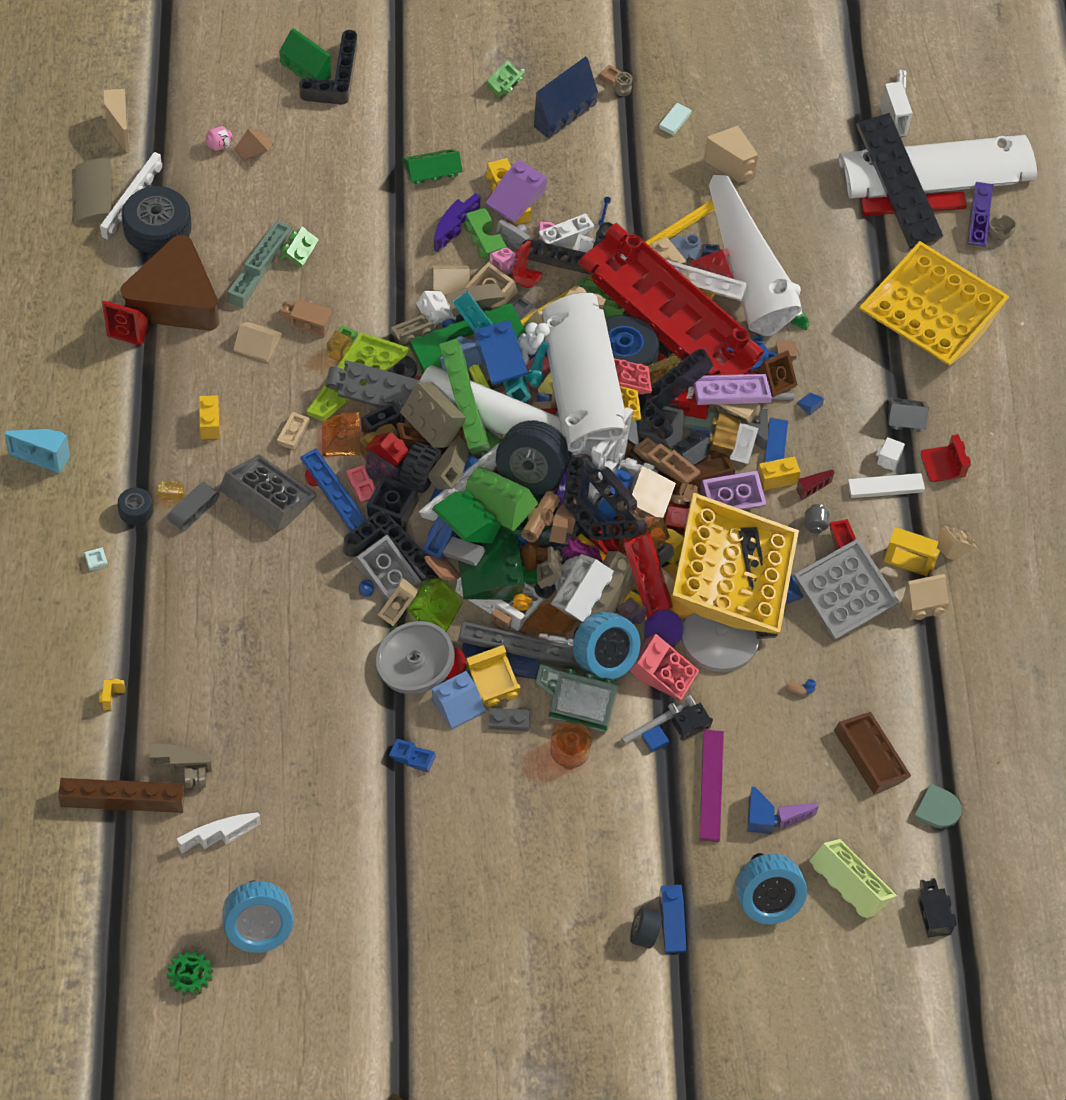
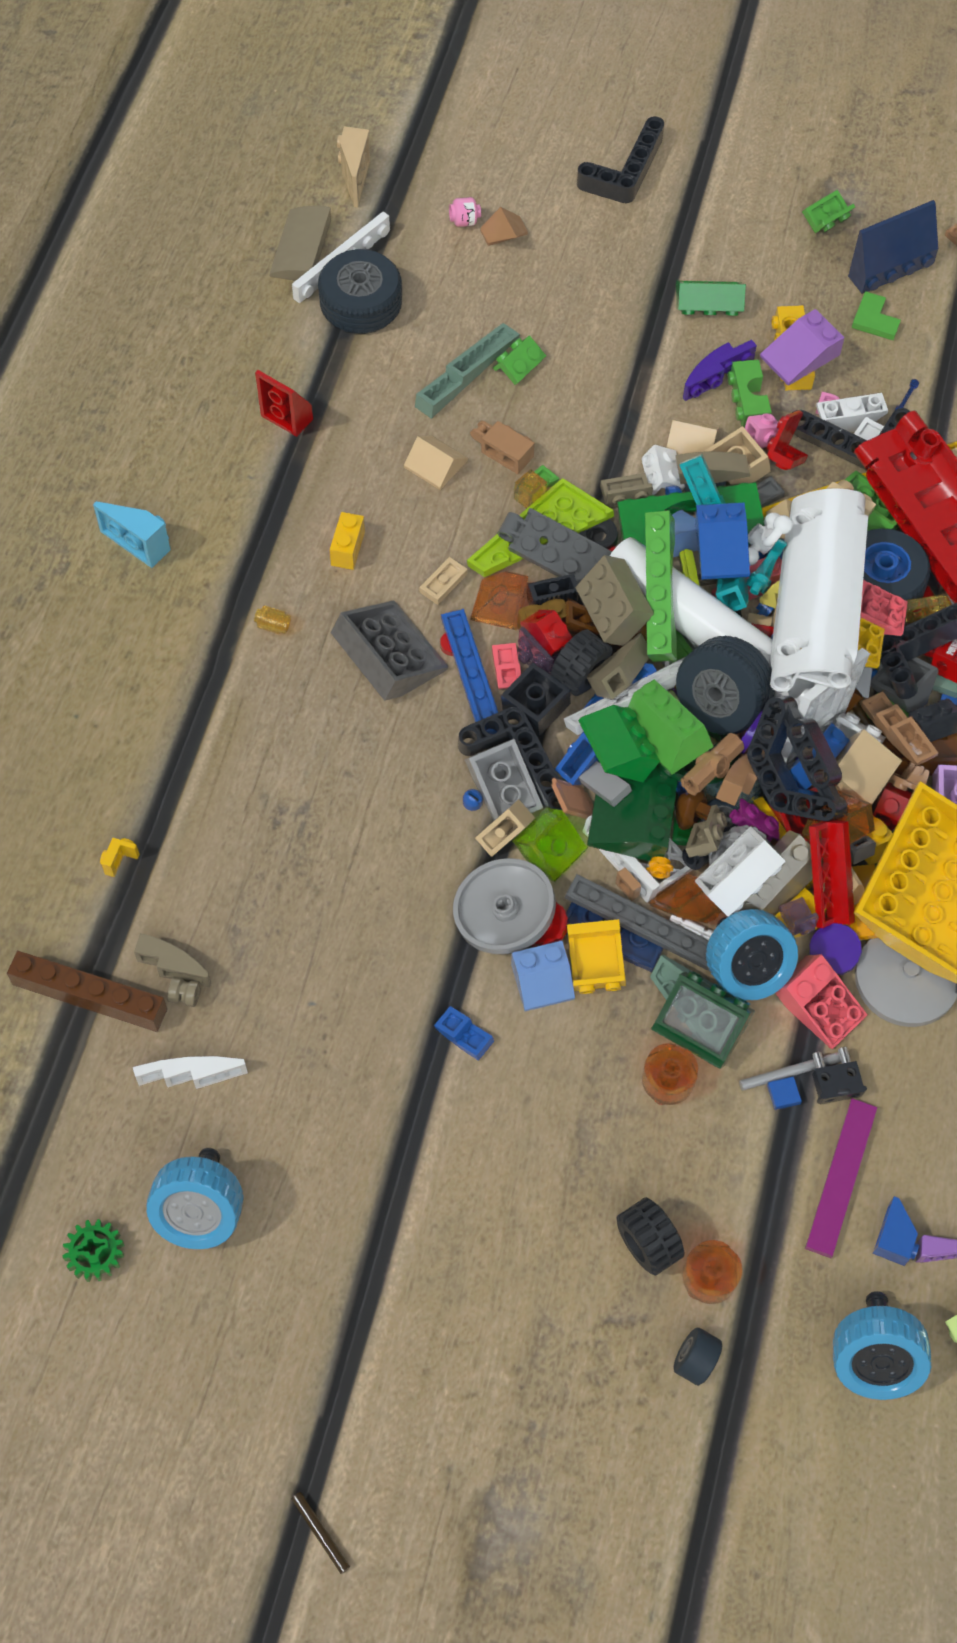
camera: 20 degrees right, 5 degrees up
light aqua tile [84,547,108,572] -> none
black wheel [117,488,153,525] -> none
reddish brown brick [120,235,220,331] -> none
dark grey beam [167,482,219,531] -> none
green slope [279,28,331,80] -> none
dark grey plate [489,708,530,731] -> none
light grey tile [495,219,531,249] -> none
blue slope [659,885,686,953] -> none
none -> black tyre [616,1197,685,1276]
none -> clear orange brick [682,1240,742,1304]
none -> bright green tile [852,291,901,341]

